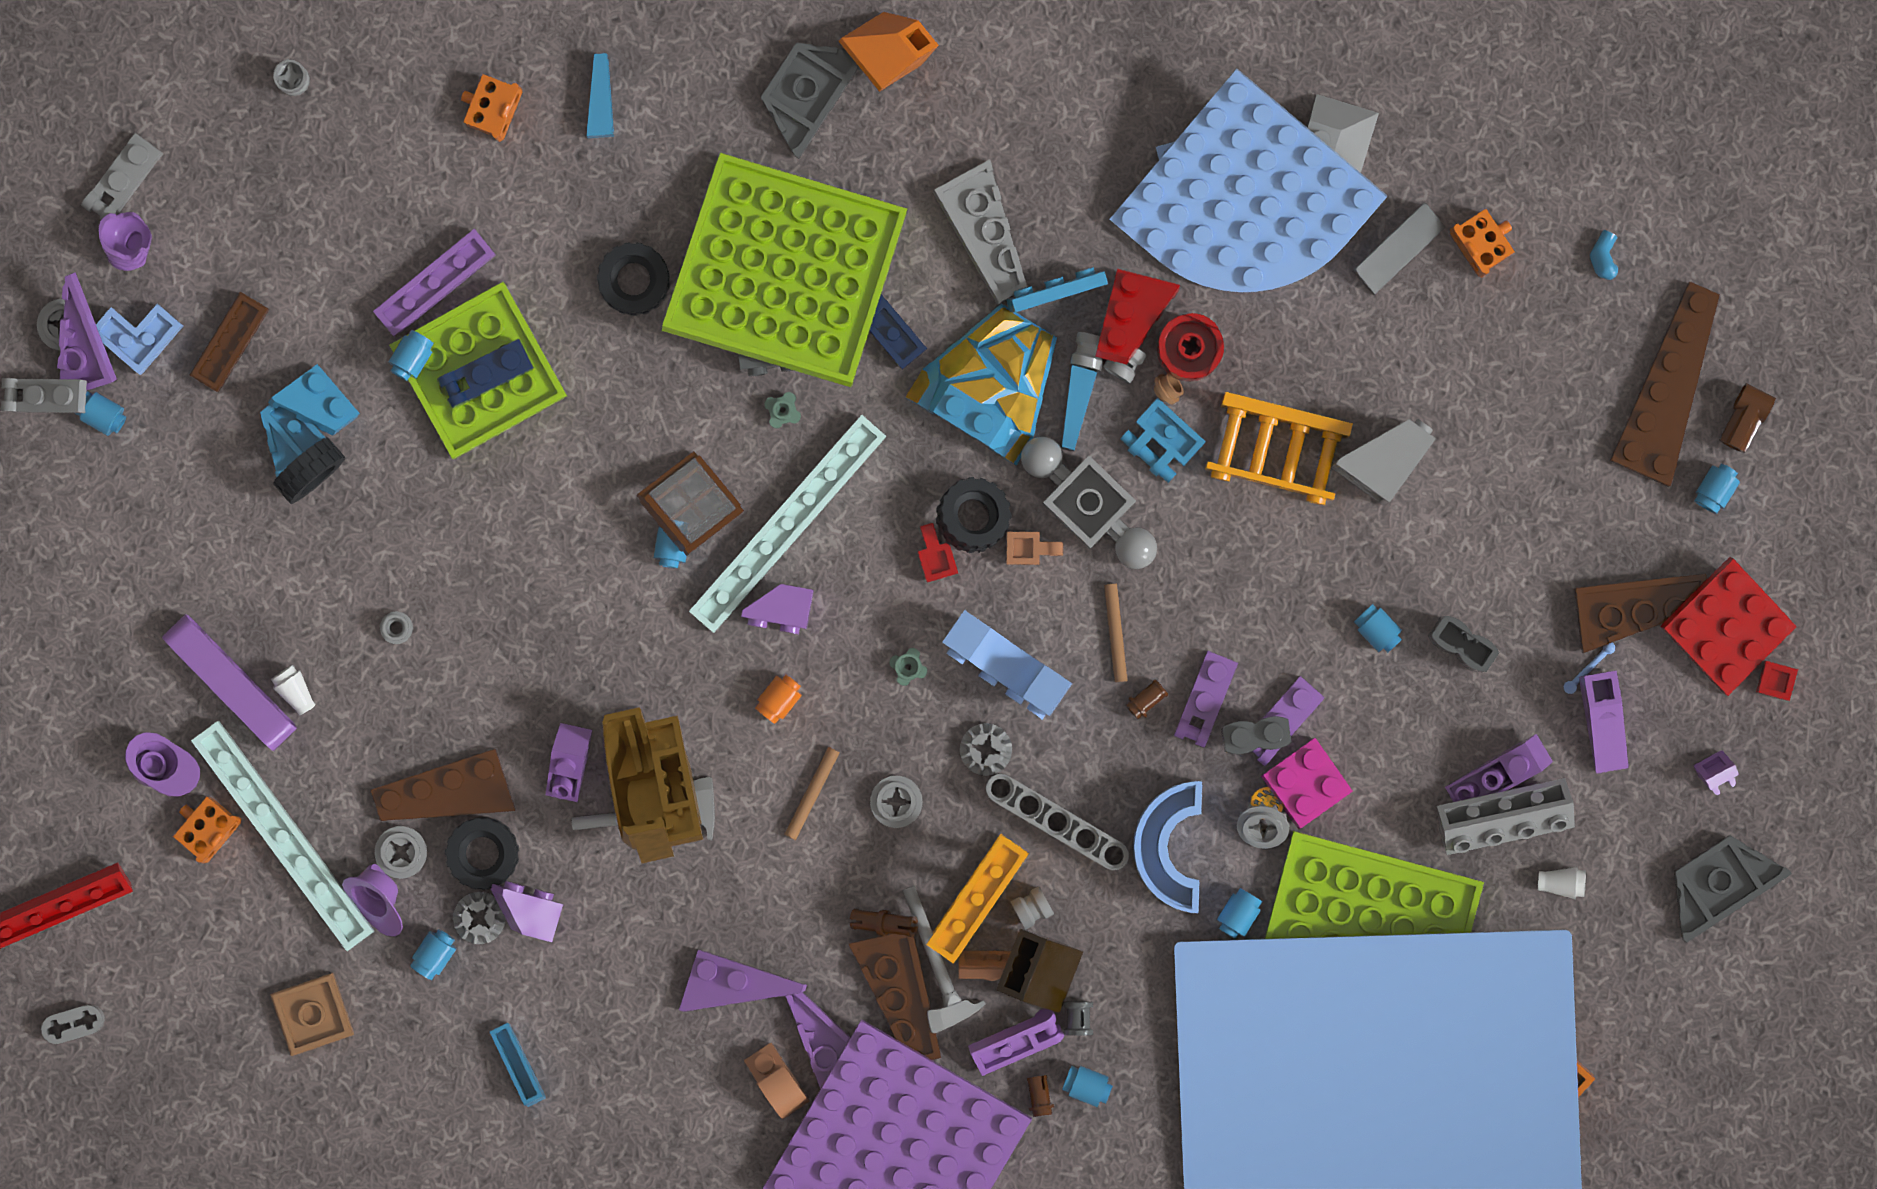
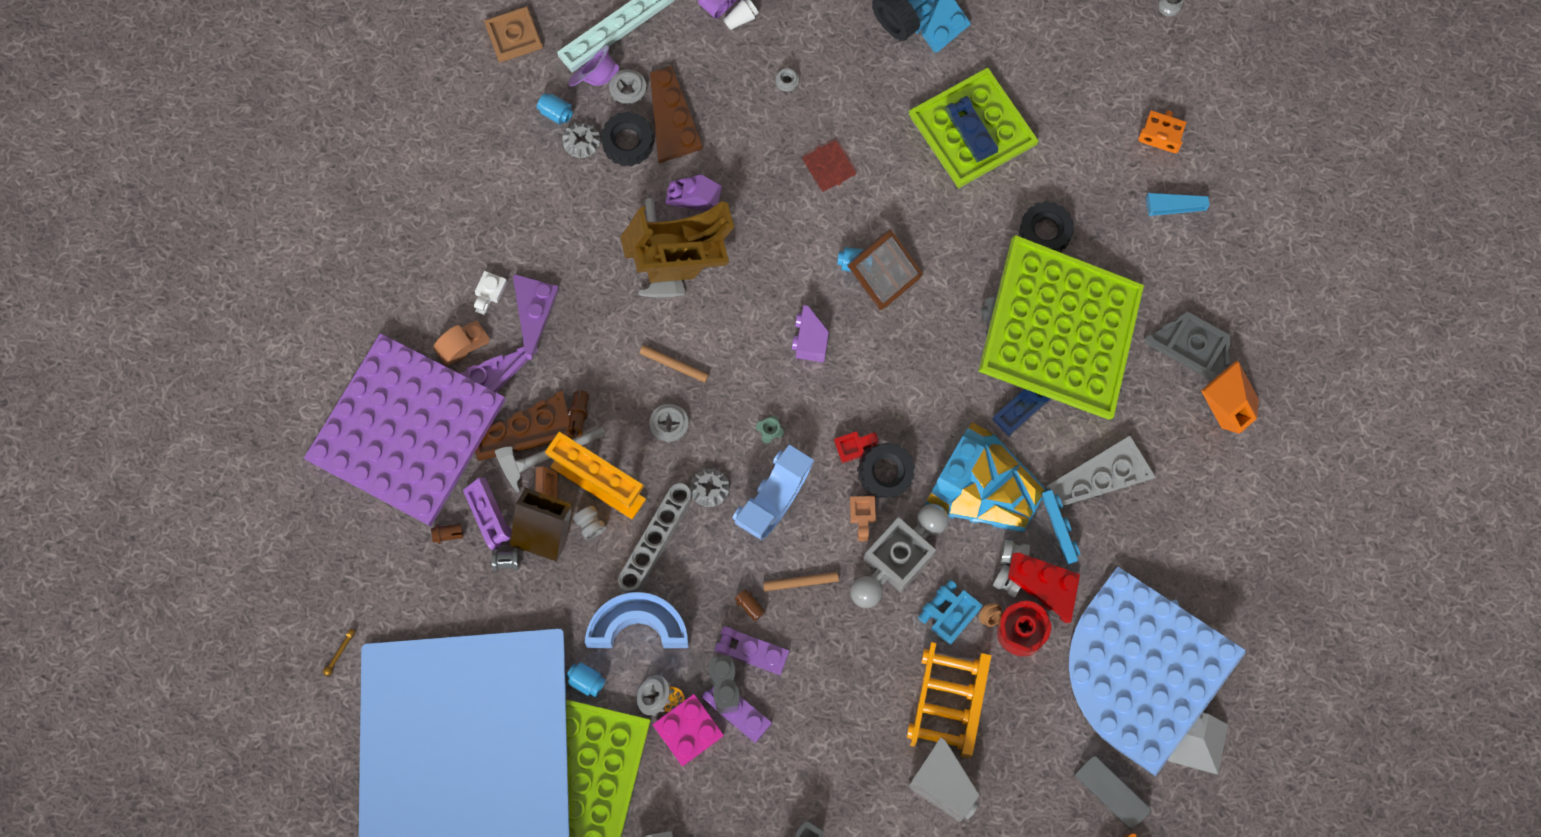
camera: 85 degrees right, 15 degrees down
medium lavender plate [373,229,496,337] -> none
dark azure brick [388,330,434,381] -> none
dark azure piece [490,1023,546,1107] -> none
slope [491,881,563,942] -> none
light aqua plate [689,415,886,633] -> none
orange brick [755,674,802,724] -> none
sand green plate [764,392,801,429] -> none
dark azure piece [1061,365,1097,452] -> none
dark azure brick [1062,1066,1113,1107] -> none
dark azure brick [1354,604,1402,653] -> none
none -> white plate [474,271,507,315]
none -> clear red piece [802,140,856,192]

